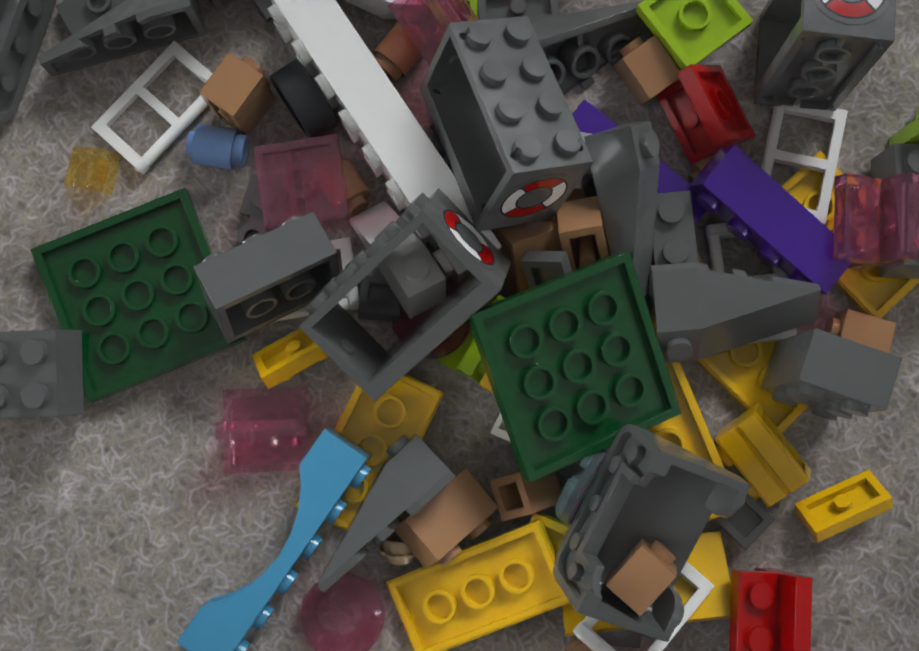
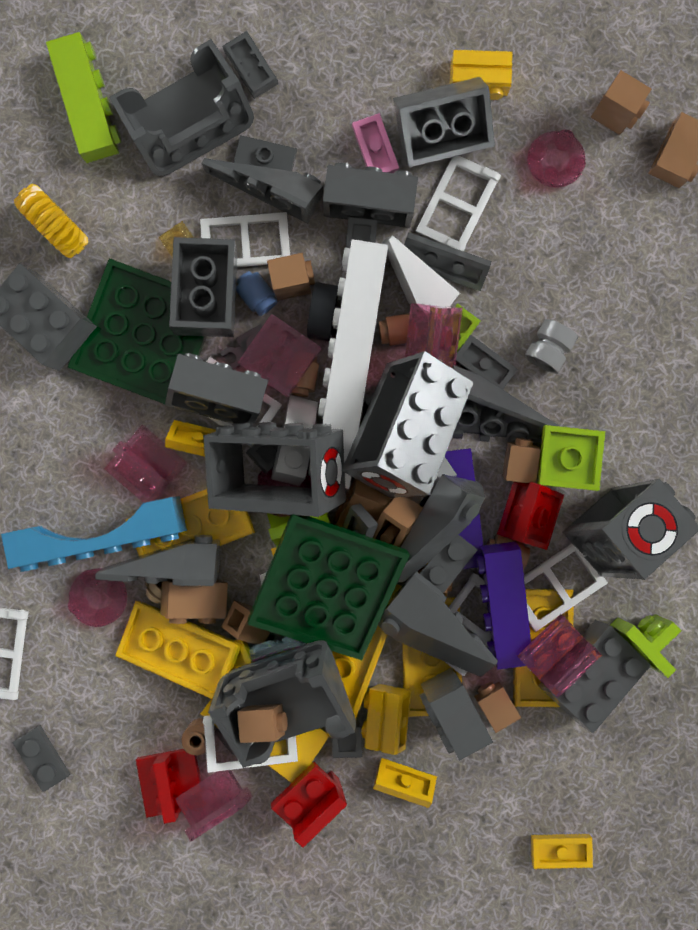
camera: 45 degrees right, 5 degrees up
none -> dark grey brick [169,237,238,337]

